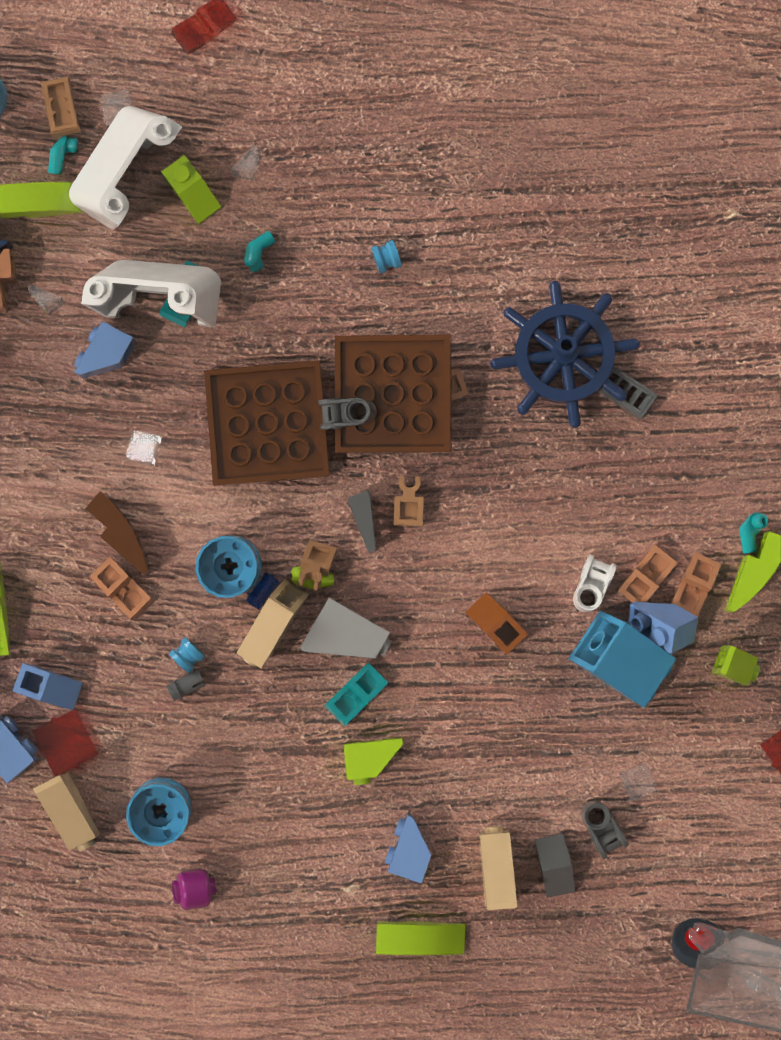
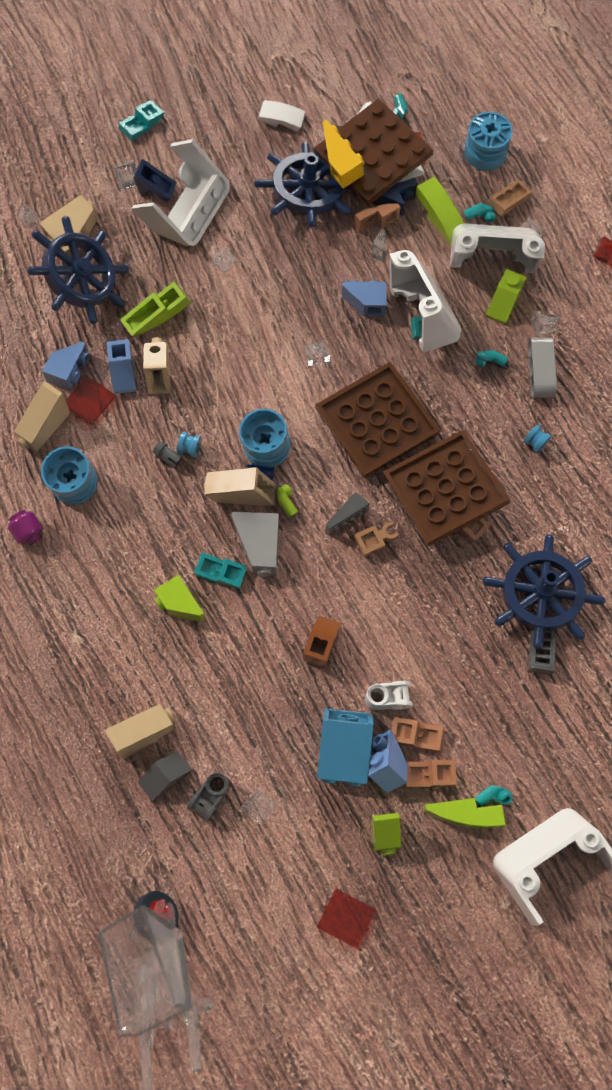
camera: 60 degrees right, 15 degrees down
reddish brown slope [85,491,151,576] -> none
nougat slope [89,556,154,621] -> none
medium nougat plate [299,540,337,590] -> none
dark grey piece [318,398,377,430] -> none
lime slope [376,921,466,955] -> none
medium blue slope [384,813,431,884] -> none
none -> tan torso [143,337,171,394]
none -> light grey beam [528,338,557,398]

